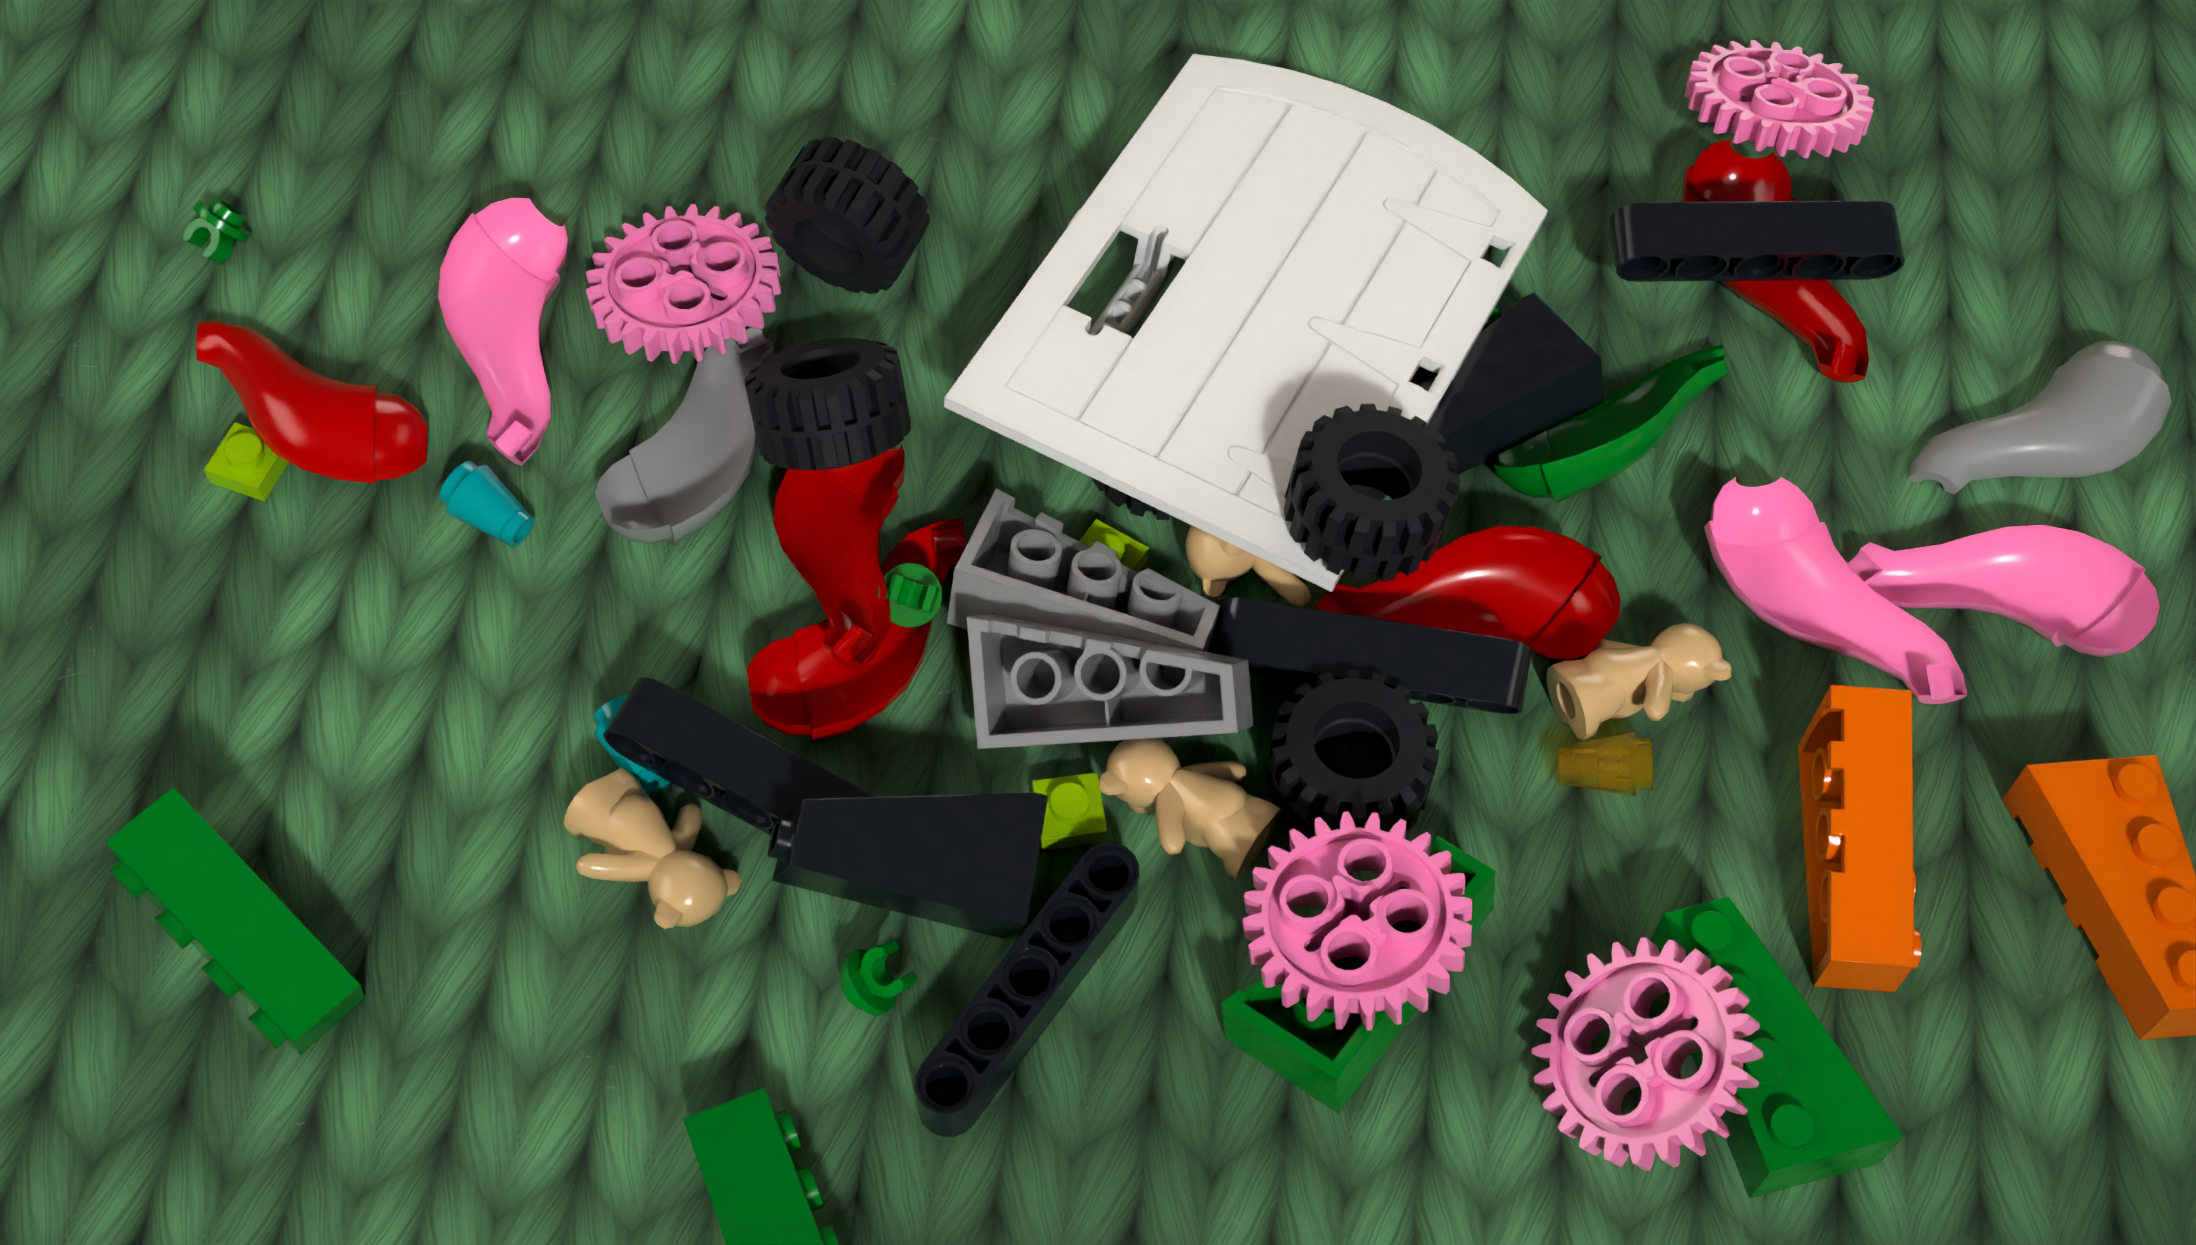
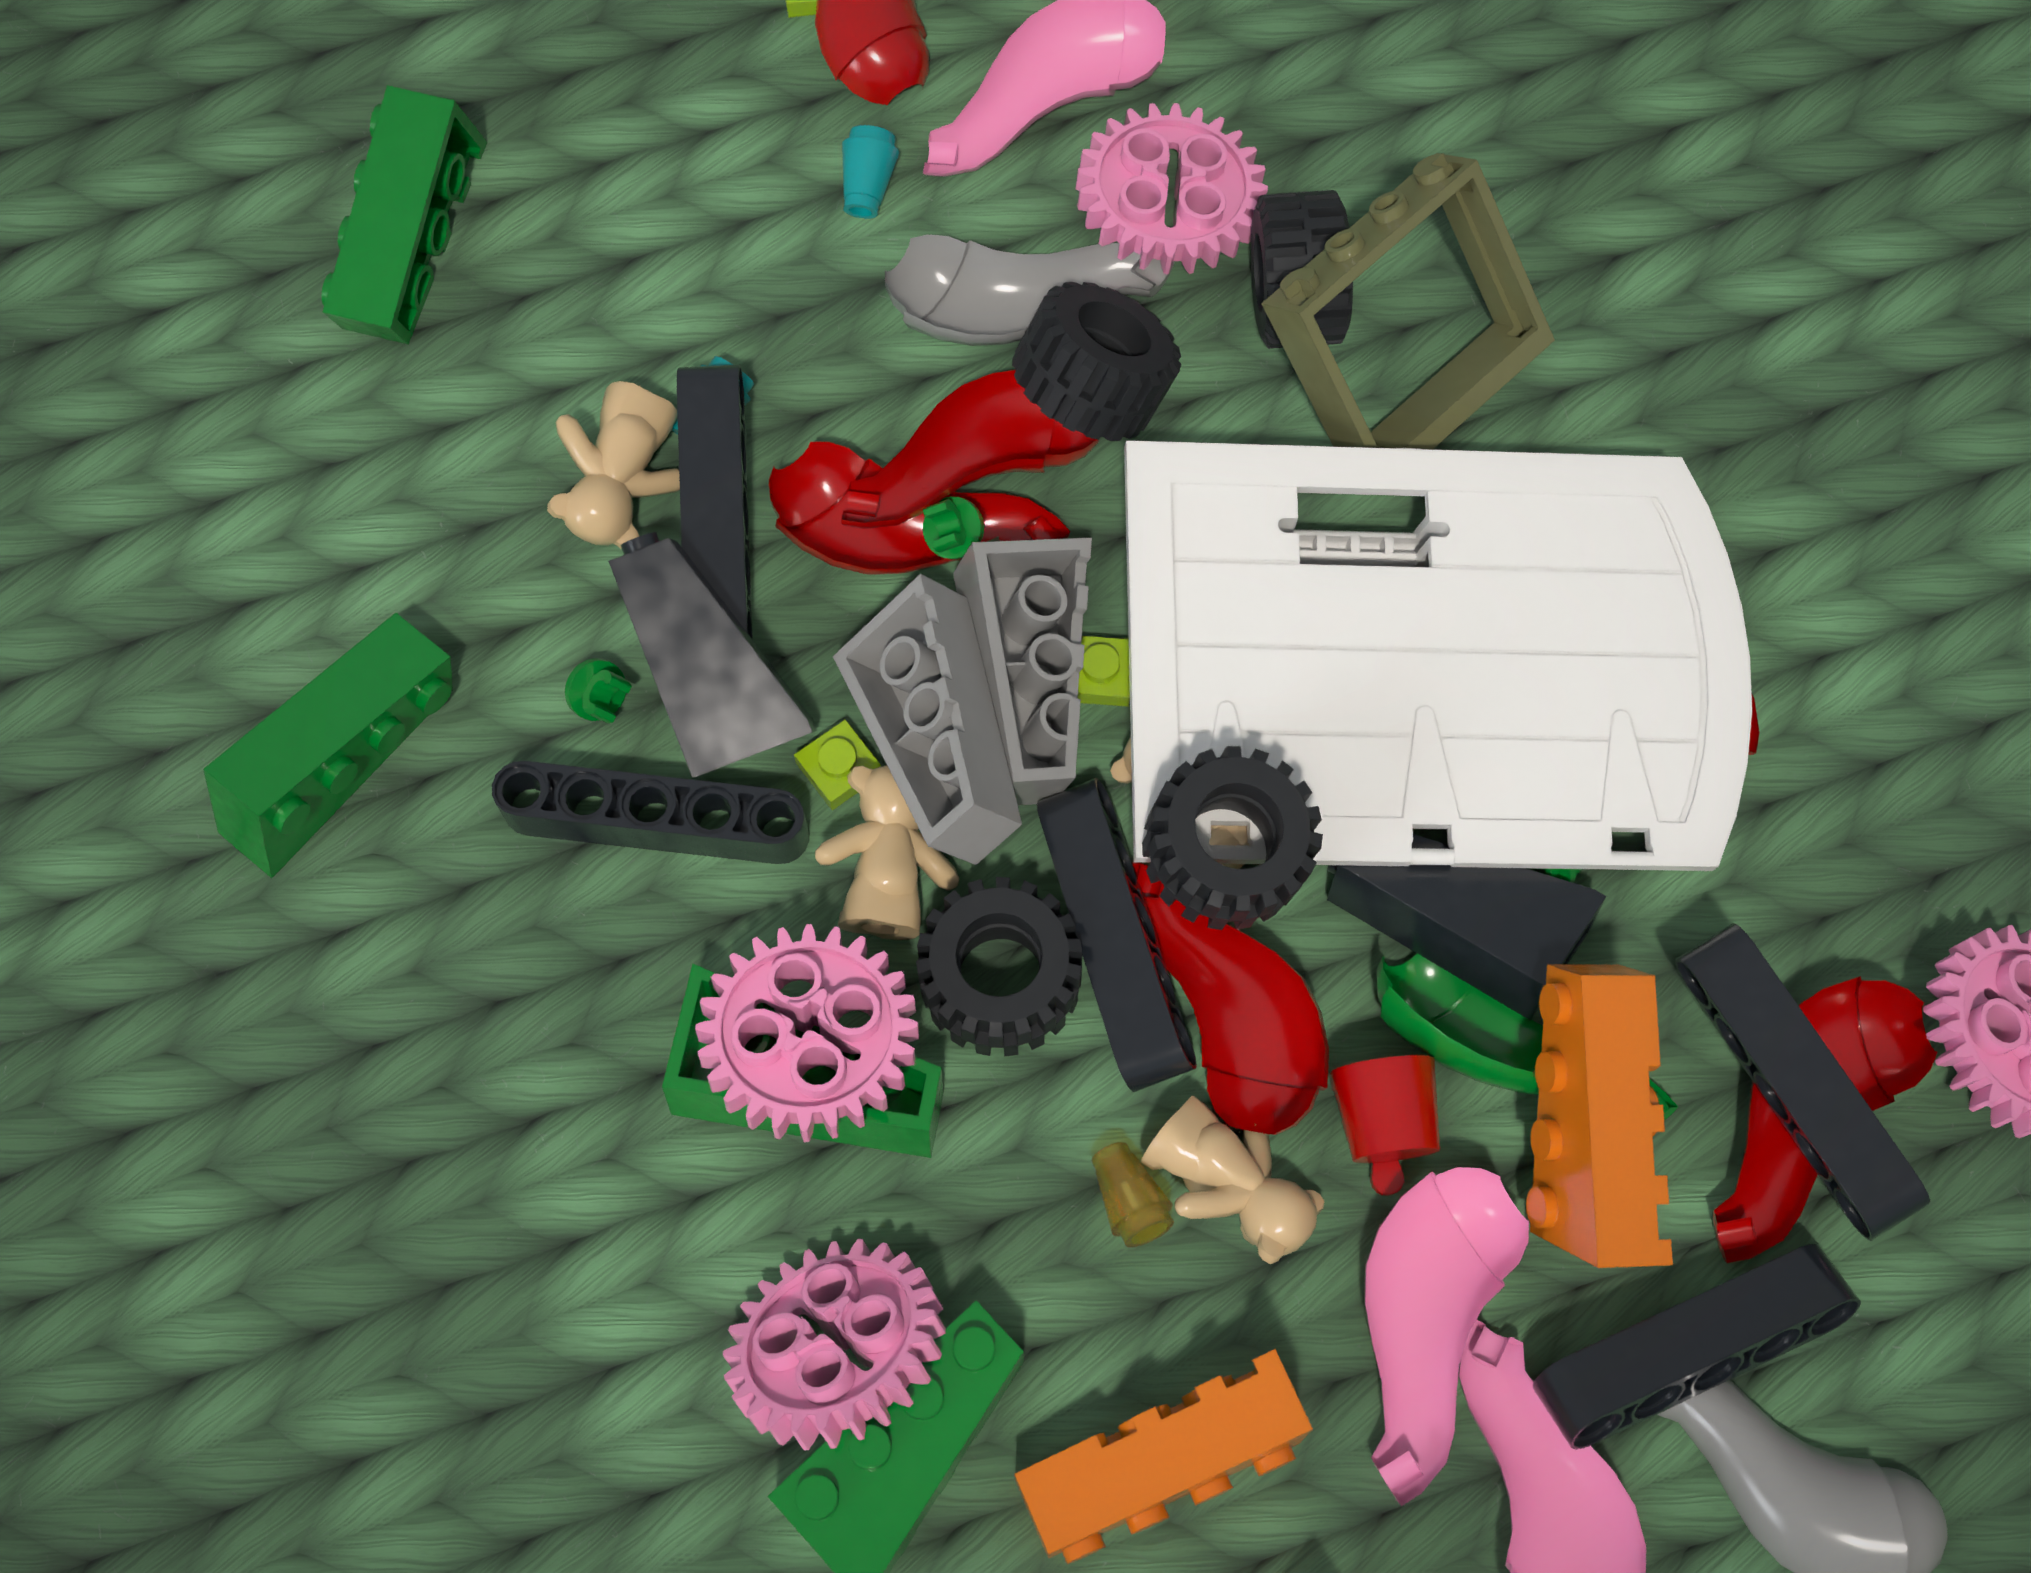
camera: 65 degrees right, 10 degrees up
none -> olive window [1261,153,1555,450]
none -> red hat [1329,1055,1440,1196]
none -> orange wedge [1526,964,1673,1268]
none -> black beam [1533,1244,1861,1450]

